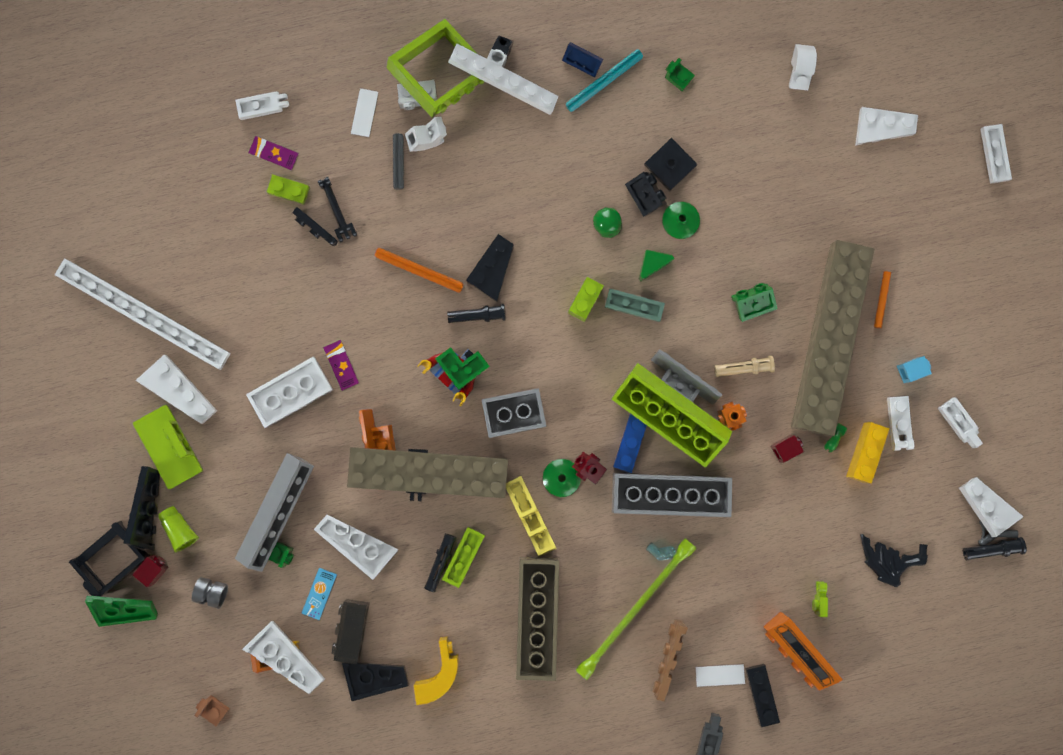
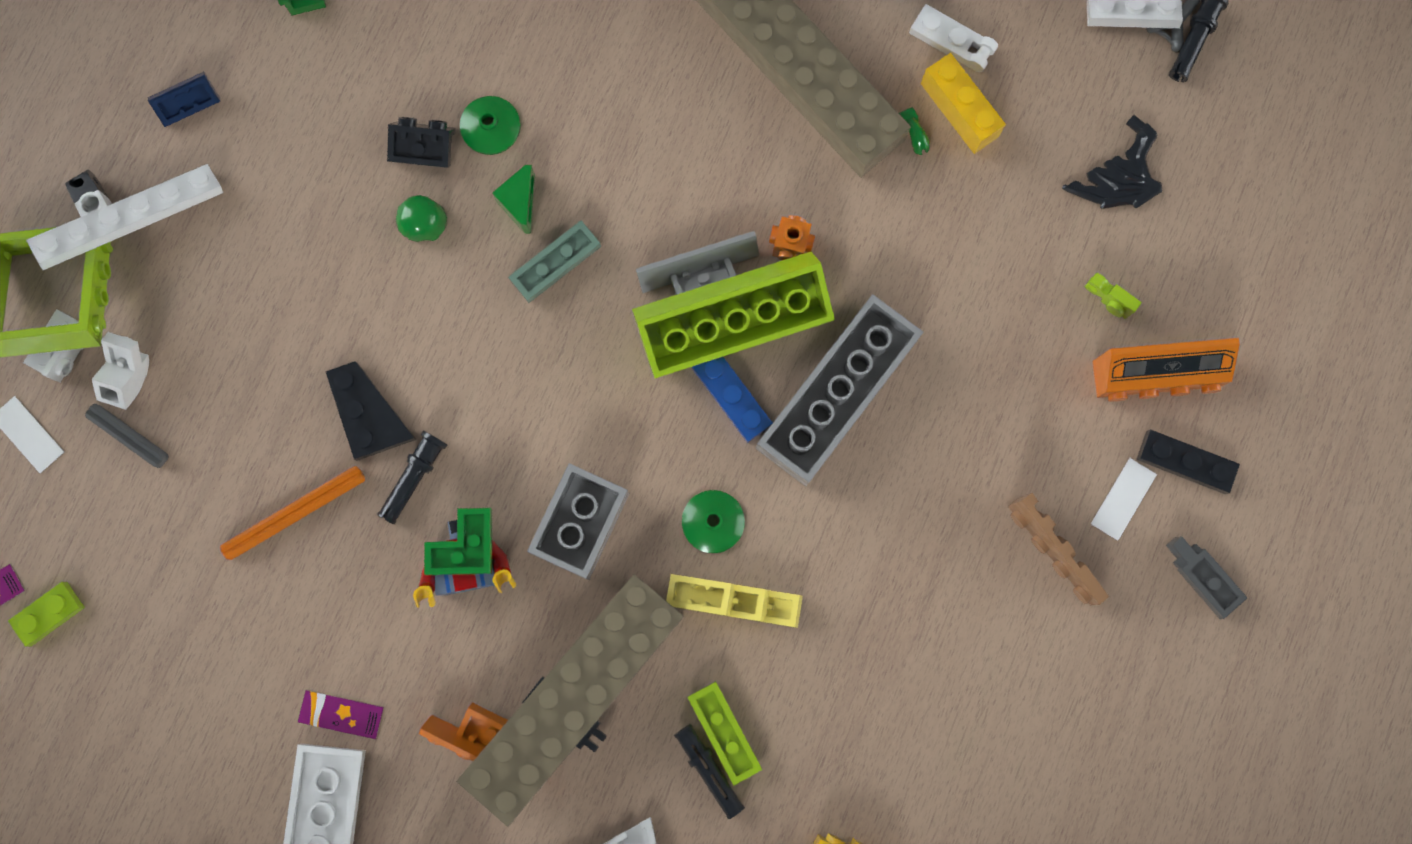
camera: 50 degrees left, 5 degrees down
black hinge [292,207,338,246] -> none
black hinge [318,177,357,242] -> none
dark tan brick [516,557,559,681] -> none
teal axle [566,49,643,112] -> none
lime brick [568,277,604,322] -> none
dark red brick [572,452,607,485] -> none
lime hose [576,538,696,680] -> none
black plate [644,137,698,191] -> none
clear light blue arm [646,542,676,561] -> none
tan pin [714,355,775,377] -> none
green bracket [731,283,778,322] -> none
dark red brick [771,435,804,463] -> none

